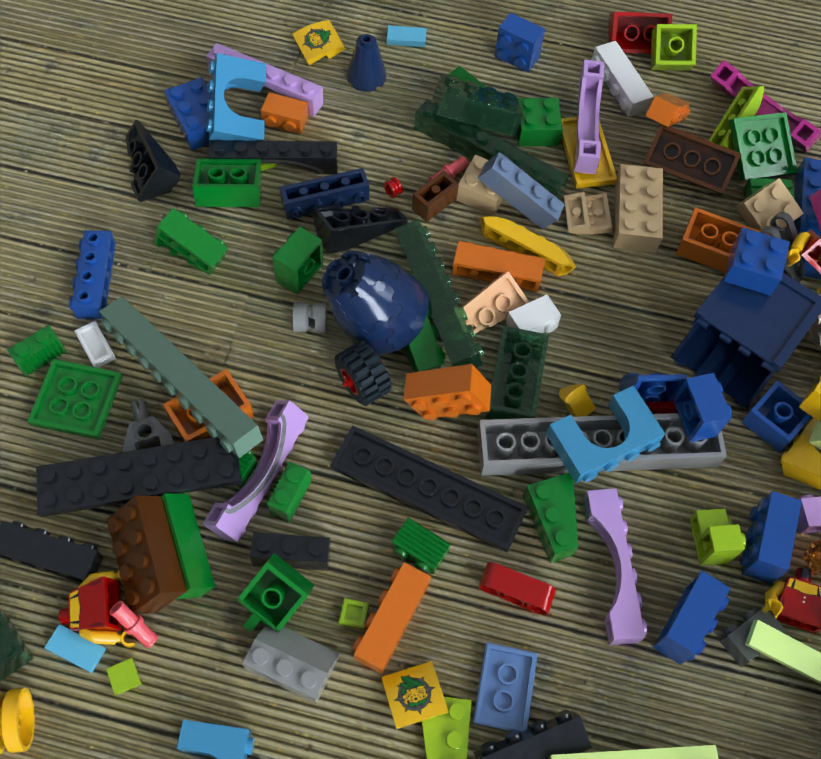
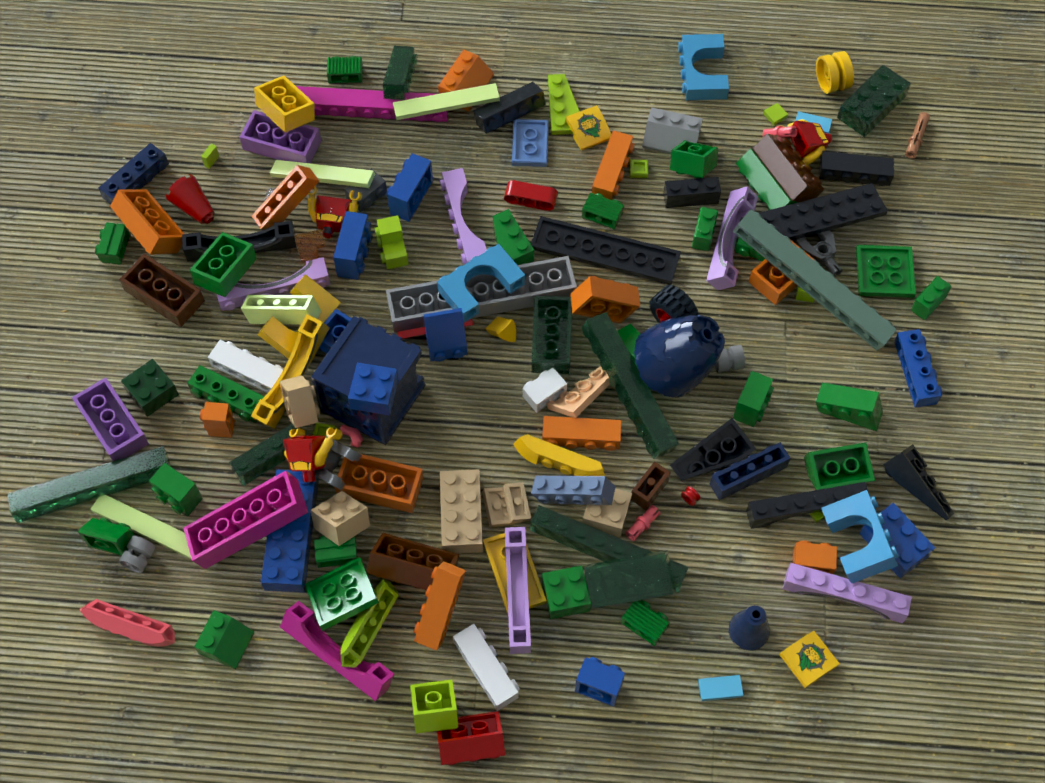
camera: 175 degrees right, 0 degrees up
white tile [74,320,116,368] -> none
blue brick [673,373,732,443] -> none

